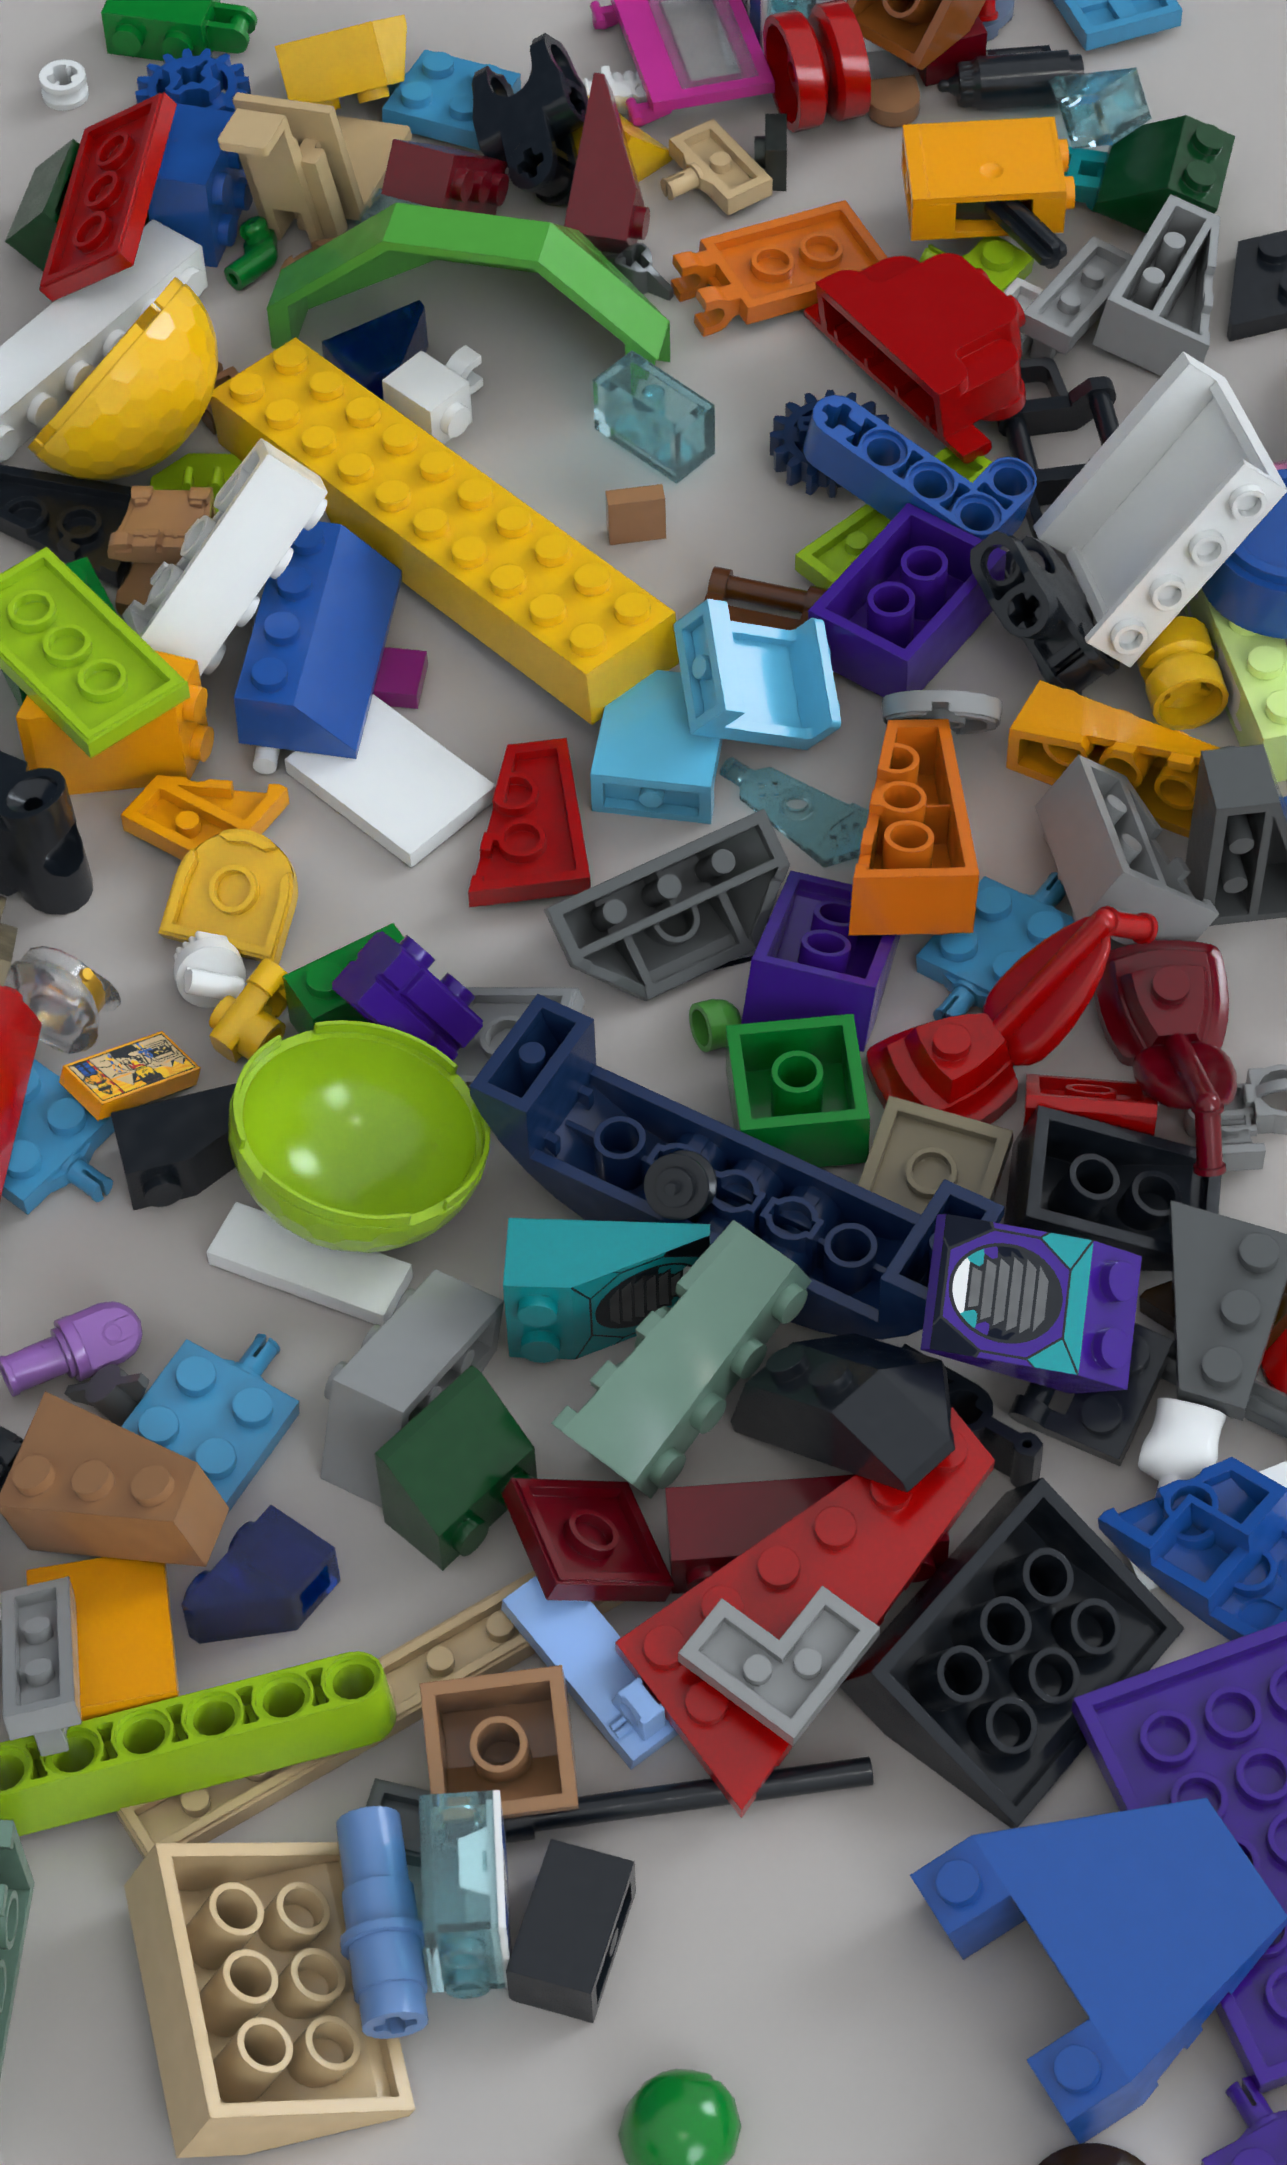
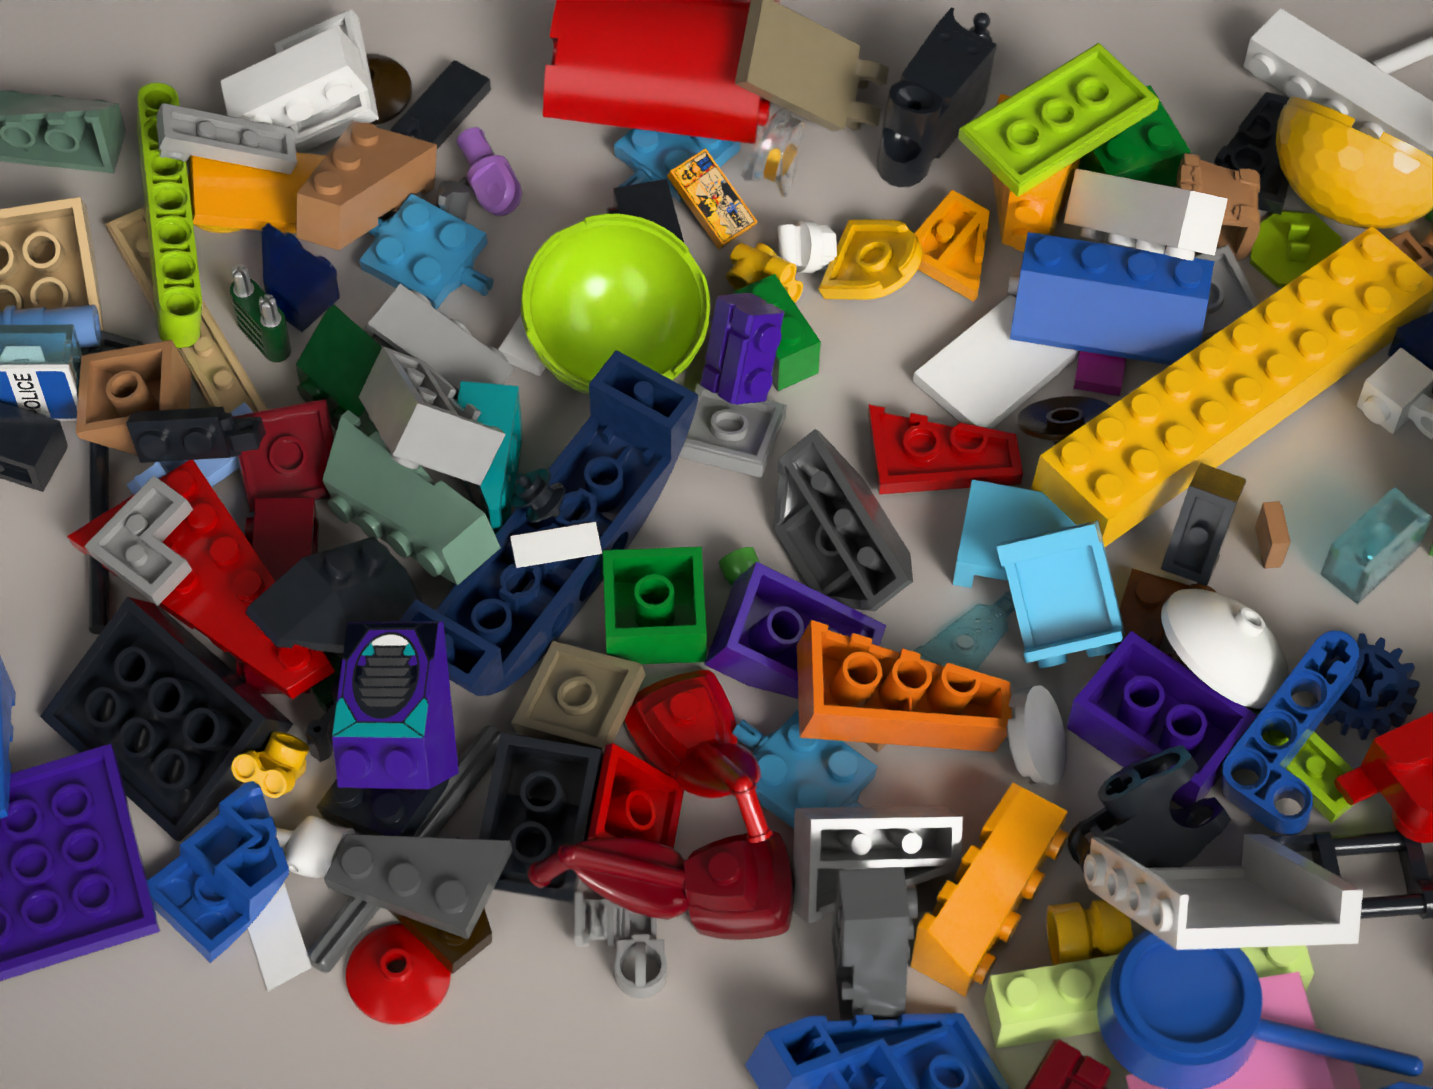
camera: 90 degrees right, 5 degrees up
none -> black hinge [126,406,266,463]
none -> dark green piece [230,264,291,362]
none -> yellow plate [231,732,310,798]
none -> light grey wedge [359,347,506,486]
none -> white sticker [510,522,602,568]
none -> dark brown dish [1017,396,1111,445]
none -> panel [1161,463,1246,586]
none -> white dish [1161,589,1289,709]

